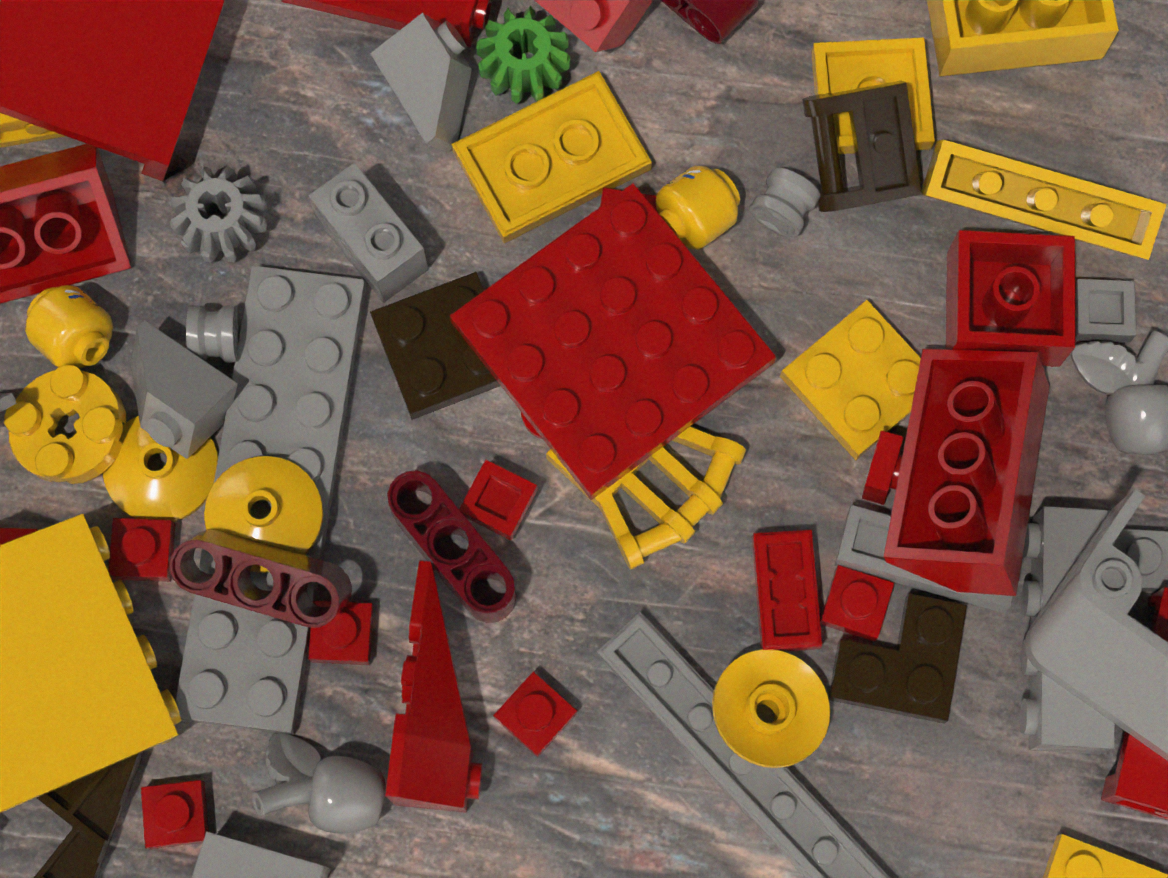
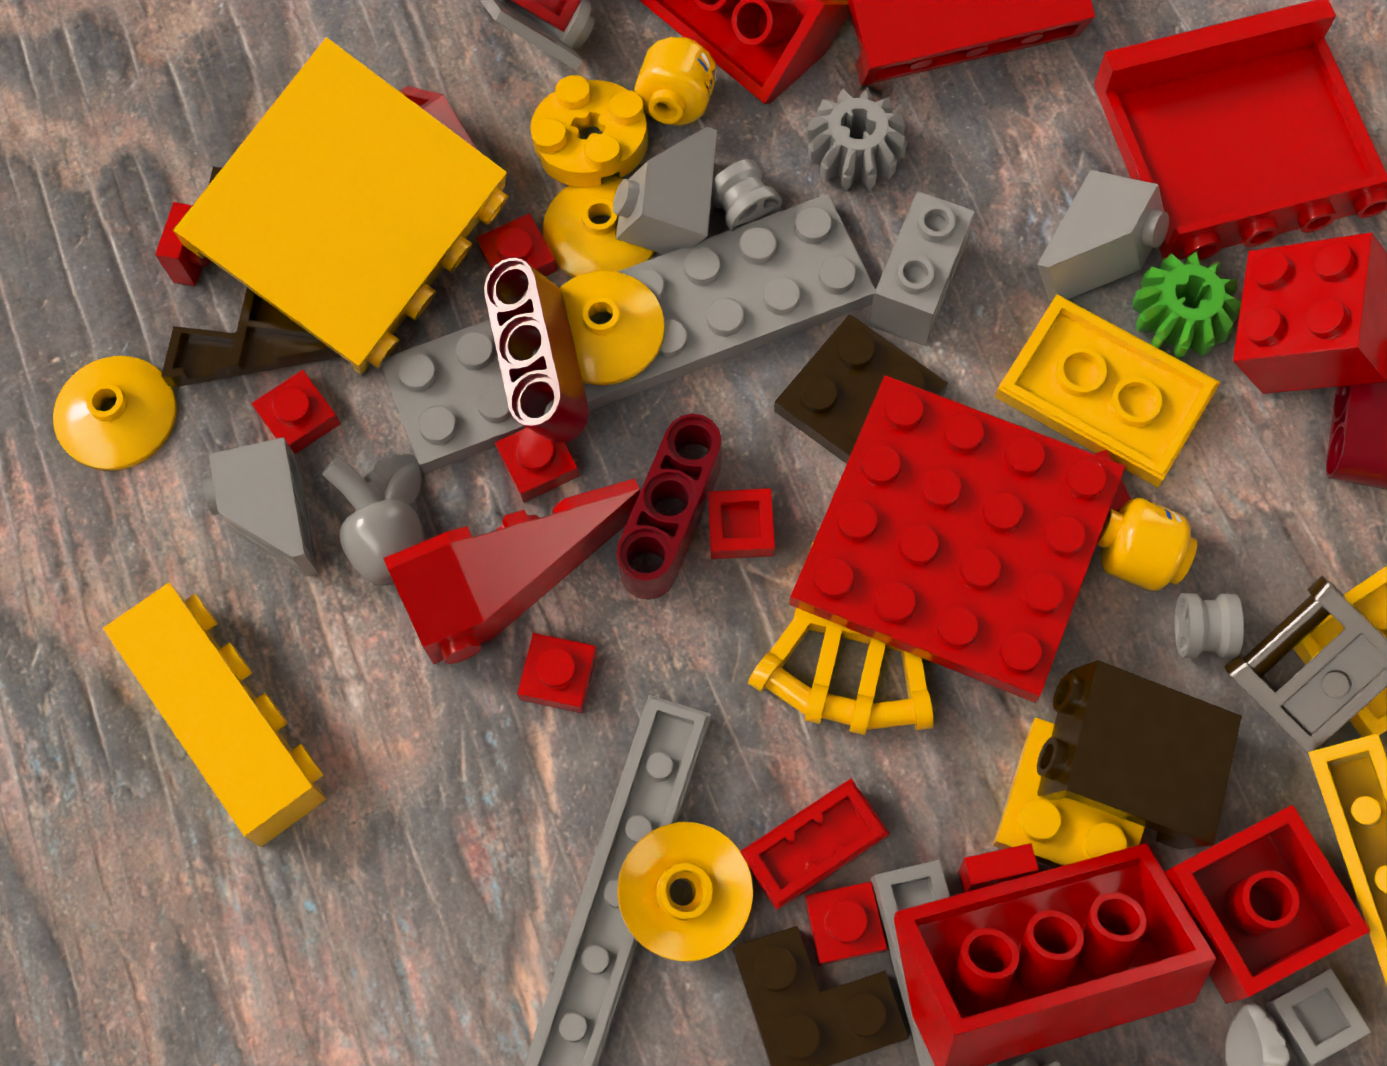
camera: 65 degrees right, 5 degrees down
none -> dark brown panel [1037,660,1242,850]

